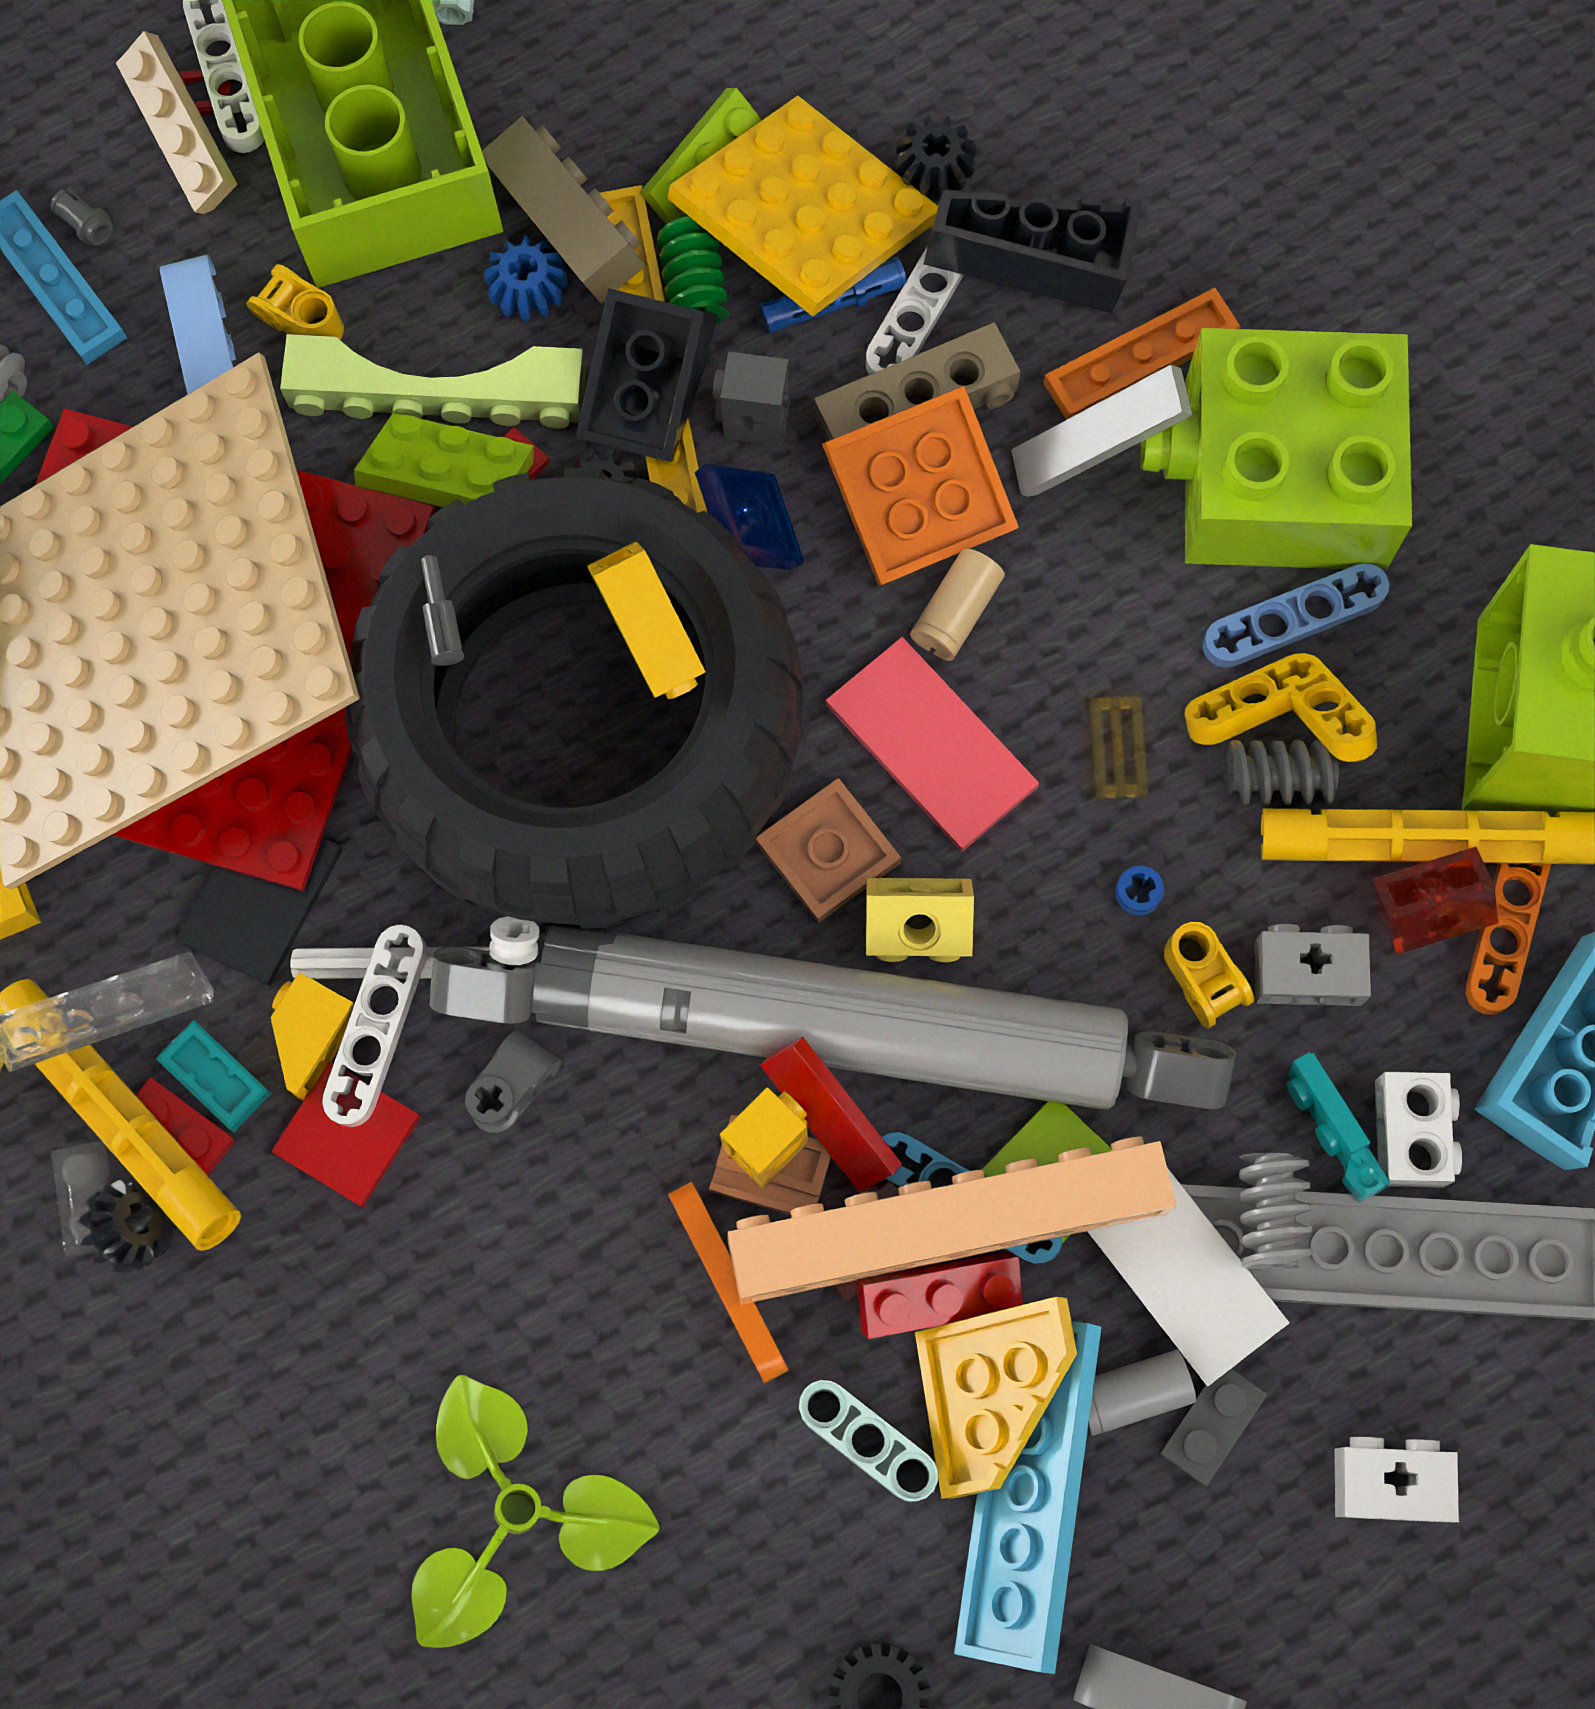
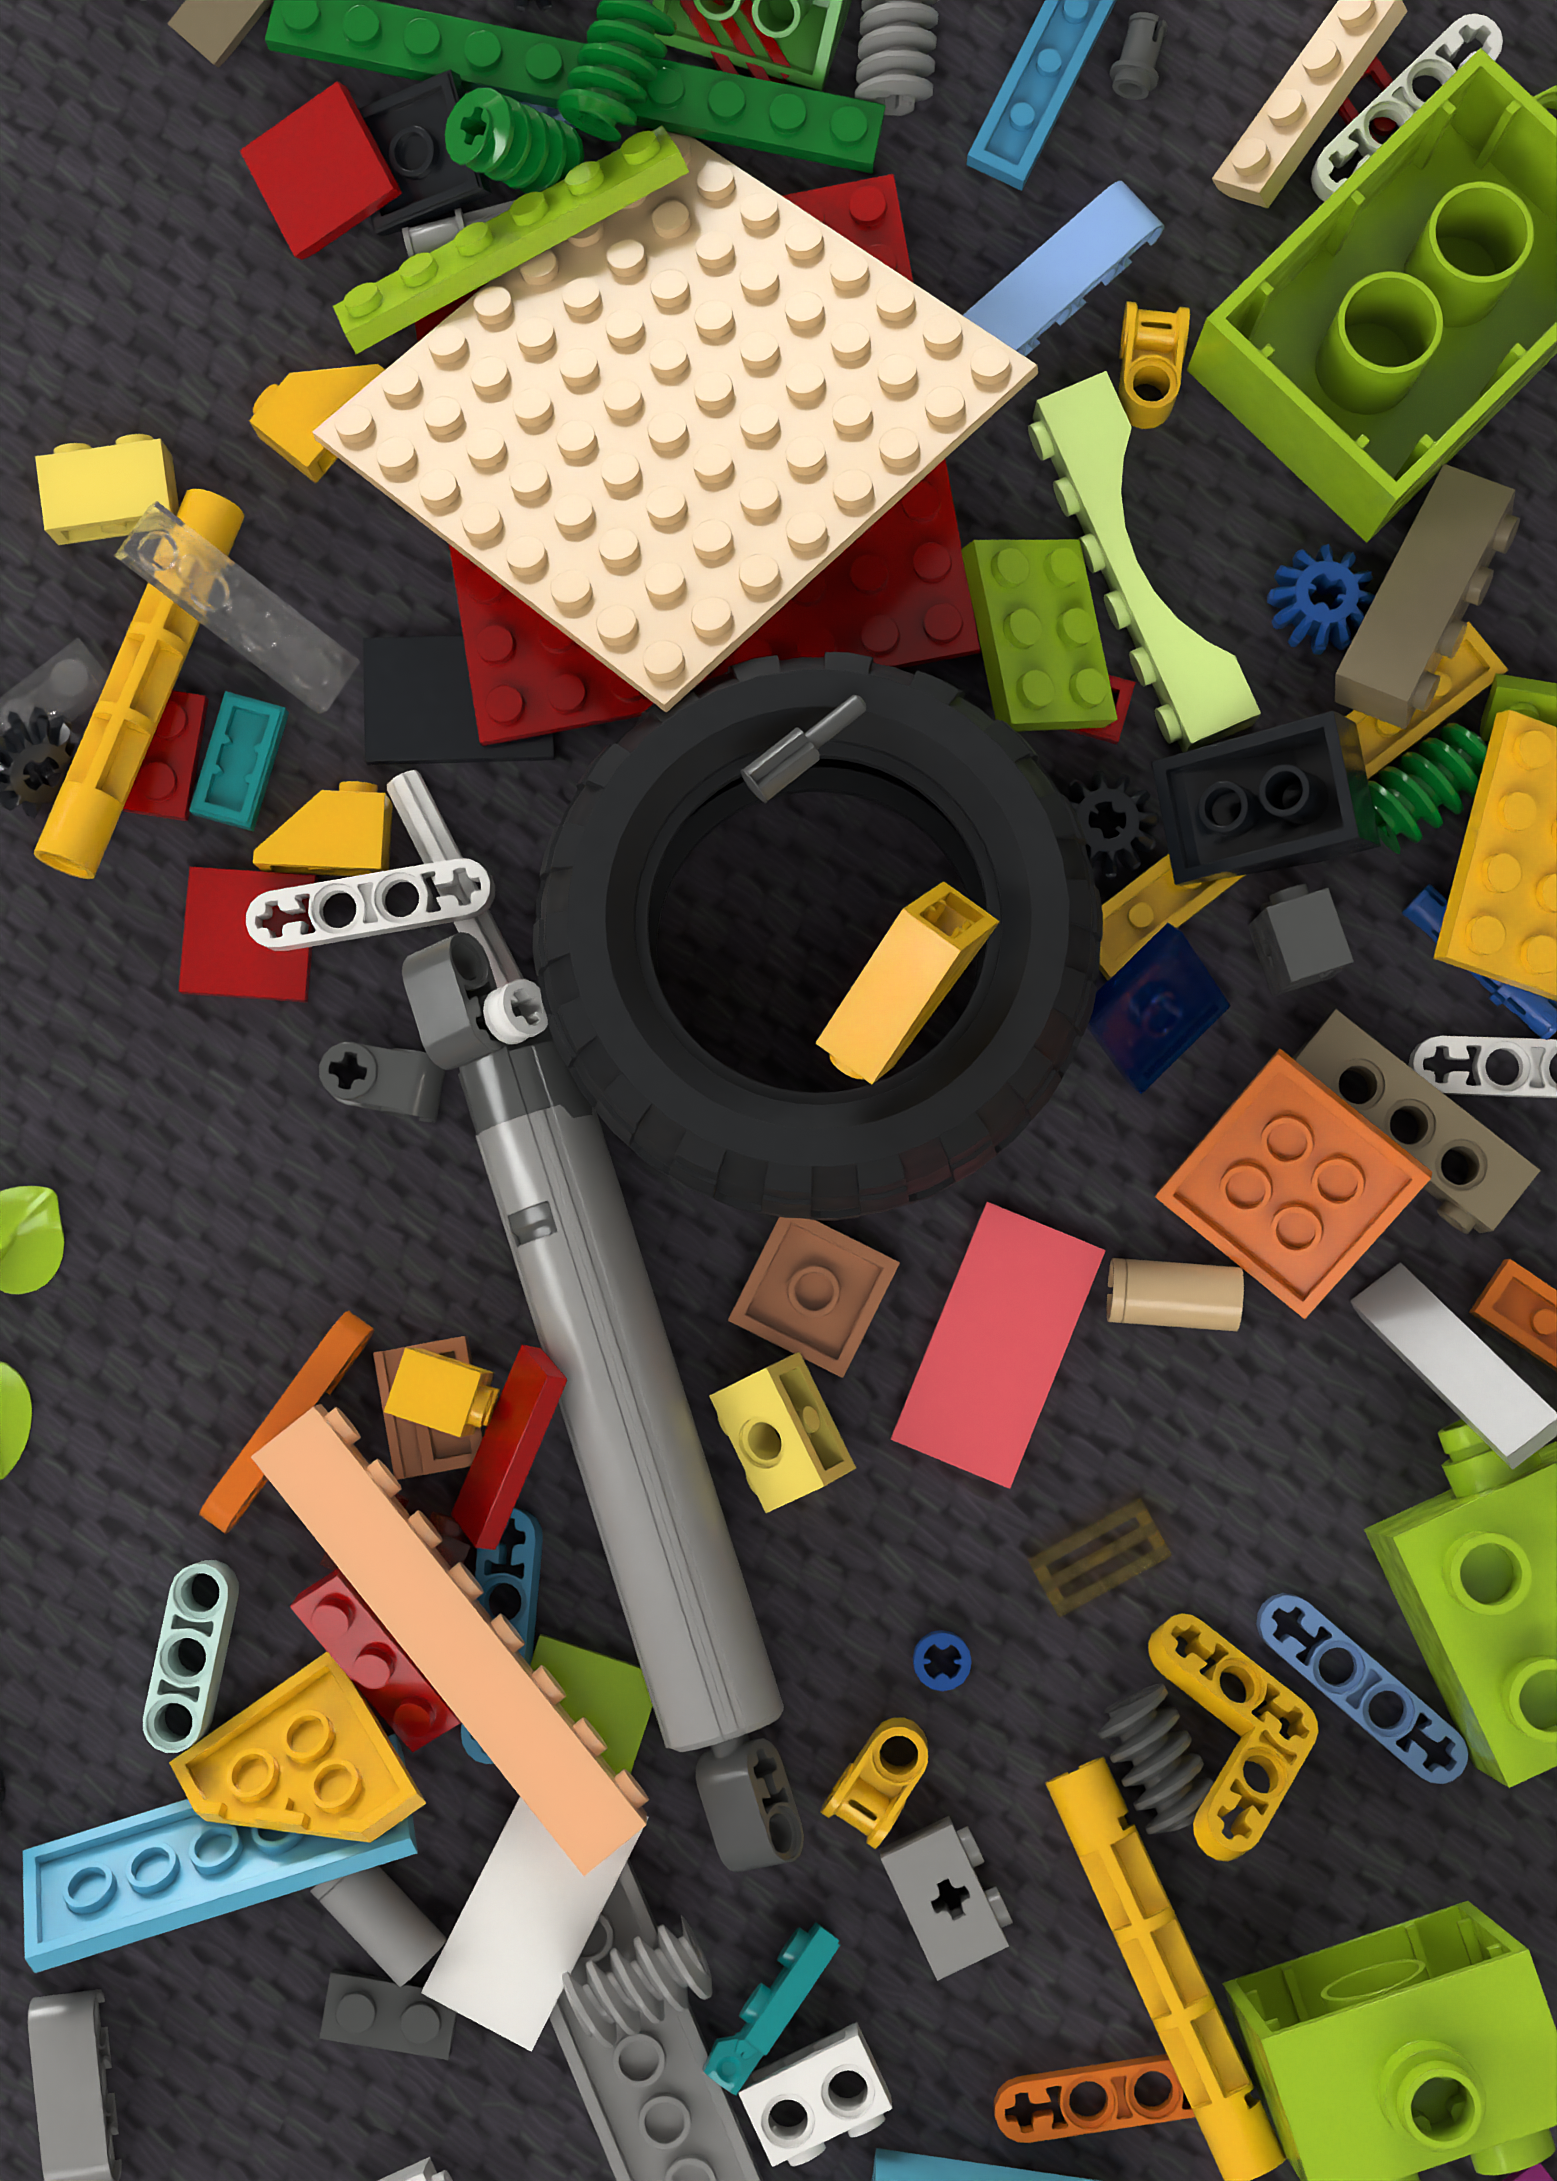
camera: 65 degrees right, 10 degrees up
clear red brick [1373,846,1499,955] -> none

